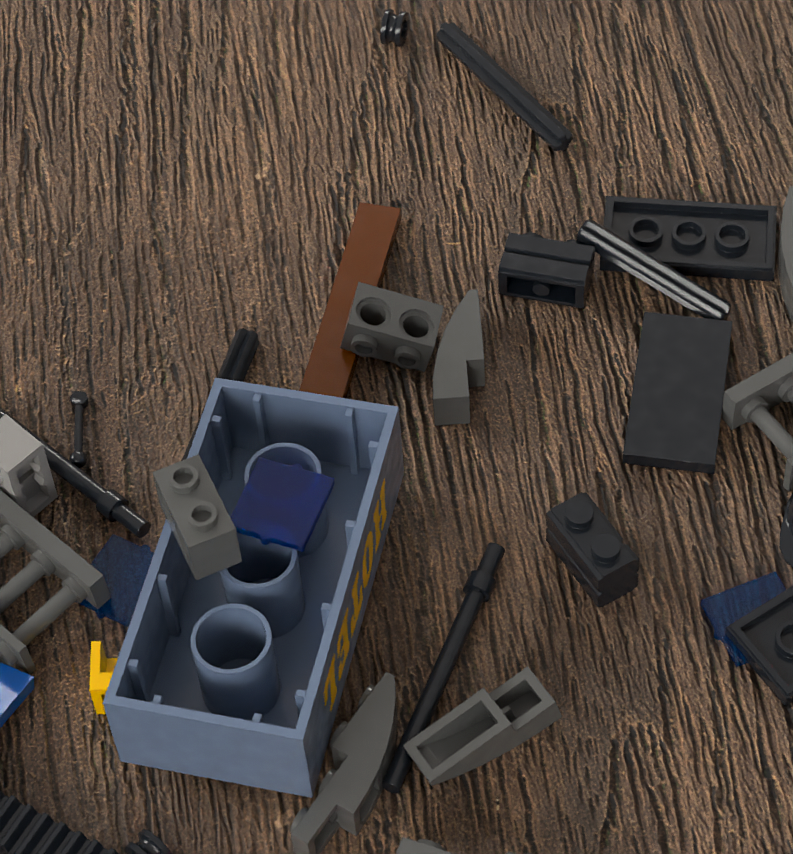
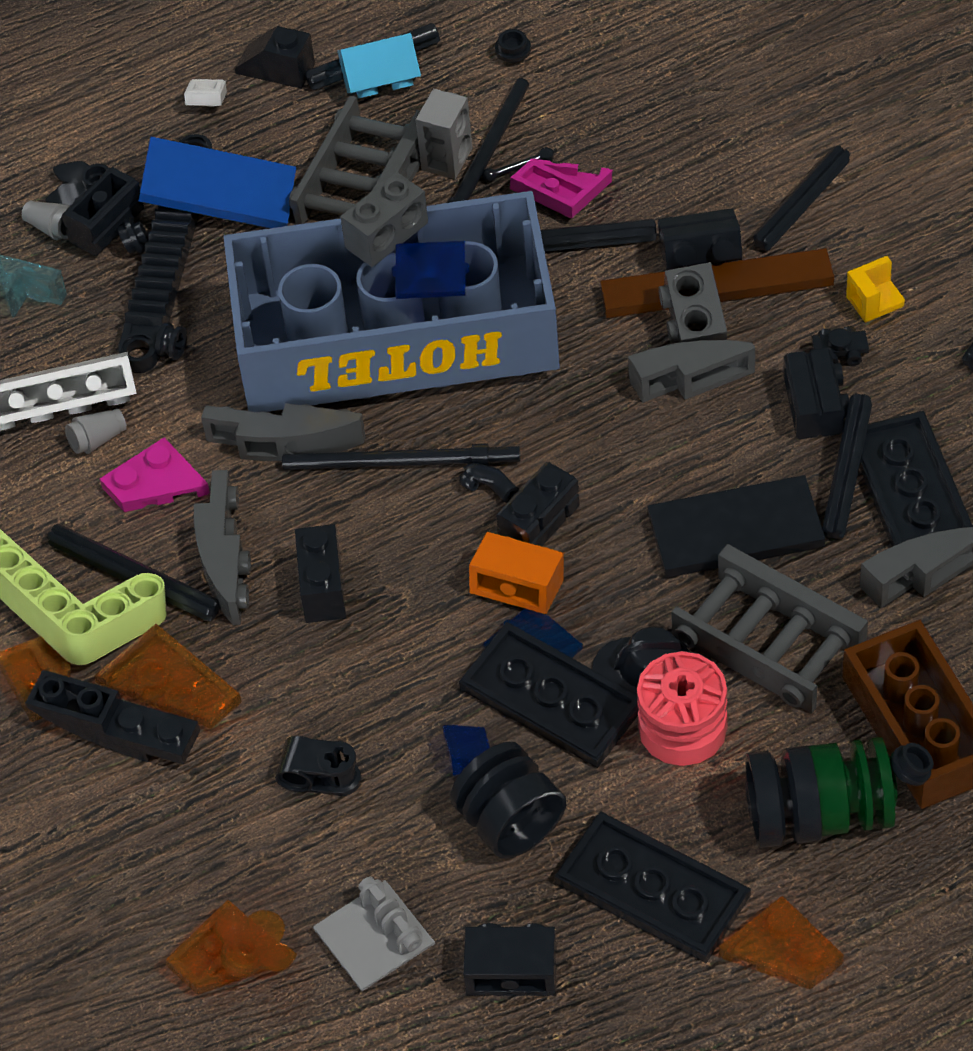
camera: 70 degrees right, 0 degrees up
dark grey slope [403,666,562,786] -> none
none -> black brick [294,524,346,623]
none -> black arm [459,462,519,503]
none -> orange brick [469,532,564,614]
none -> dark pink wing [510,159,613,219]
none -> black brick [658,208,742,270]
none -> black axle [753,145,850,252]
none -> black piece [811,326,869,366]
none -> yellow panel [846,256,905,323]

